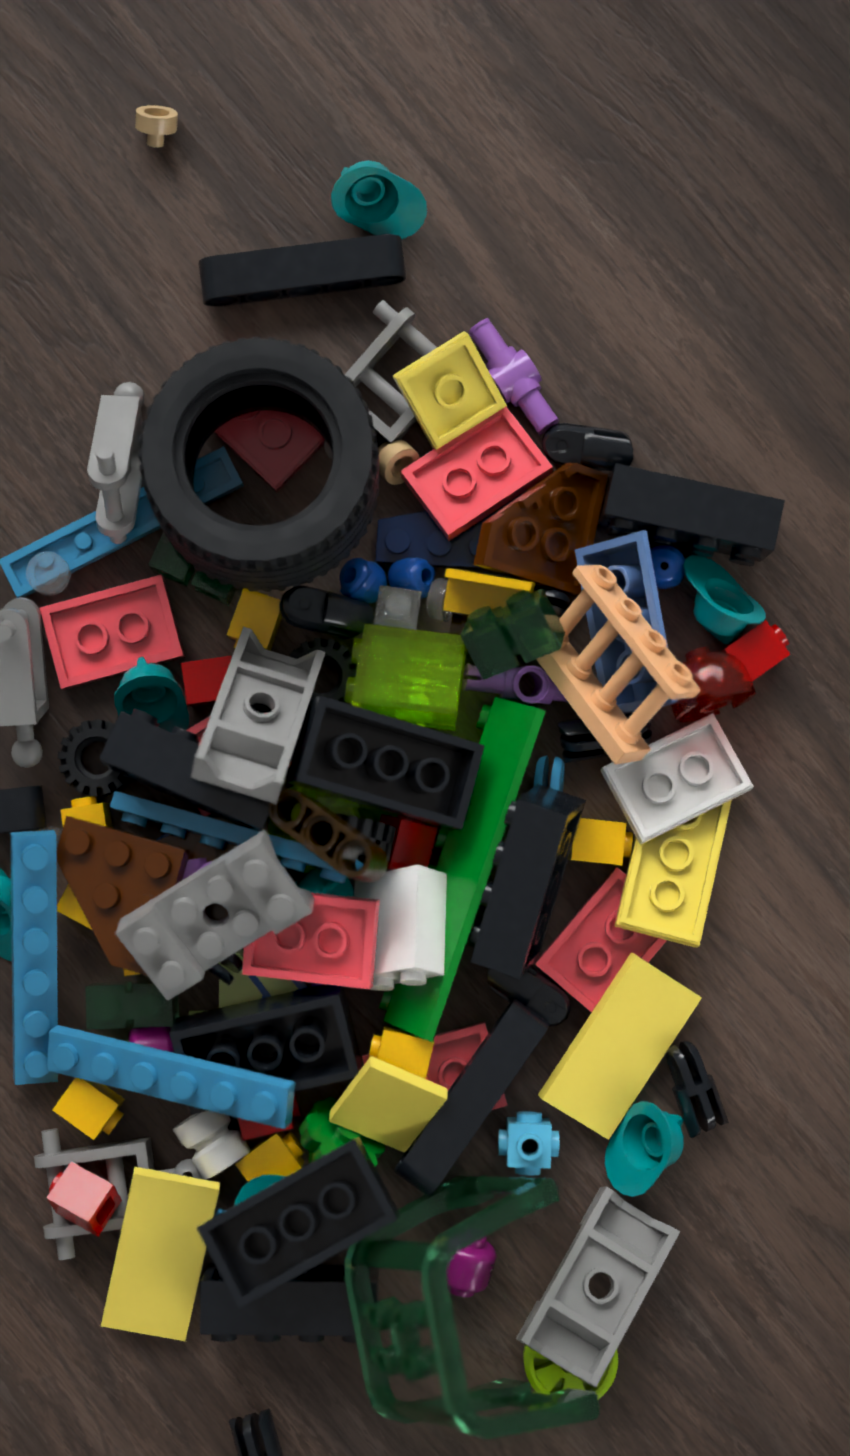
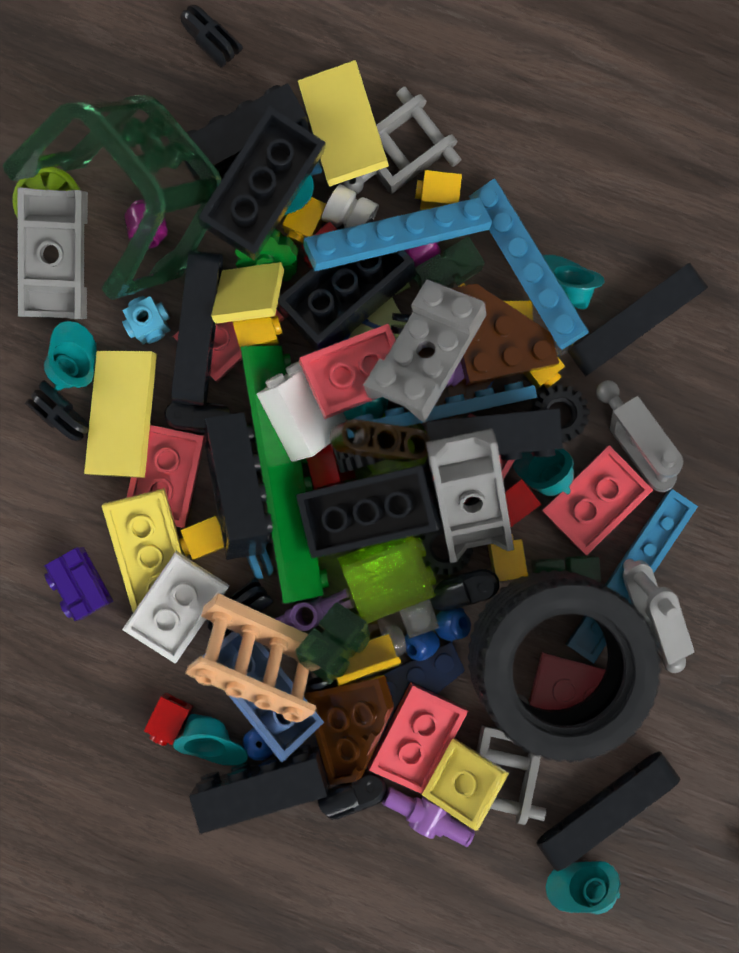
camera: 150 degrees right, 0 degrees up
clear tile [26,552,71,595] -> none
brick [46,1162,122,1237] -> none
tan tile [378,440,420,485] -> none
clear red cylinder [671,647,756,723] -> none
none -> dark purple brick [45,547,113,621]

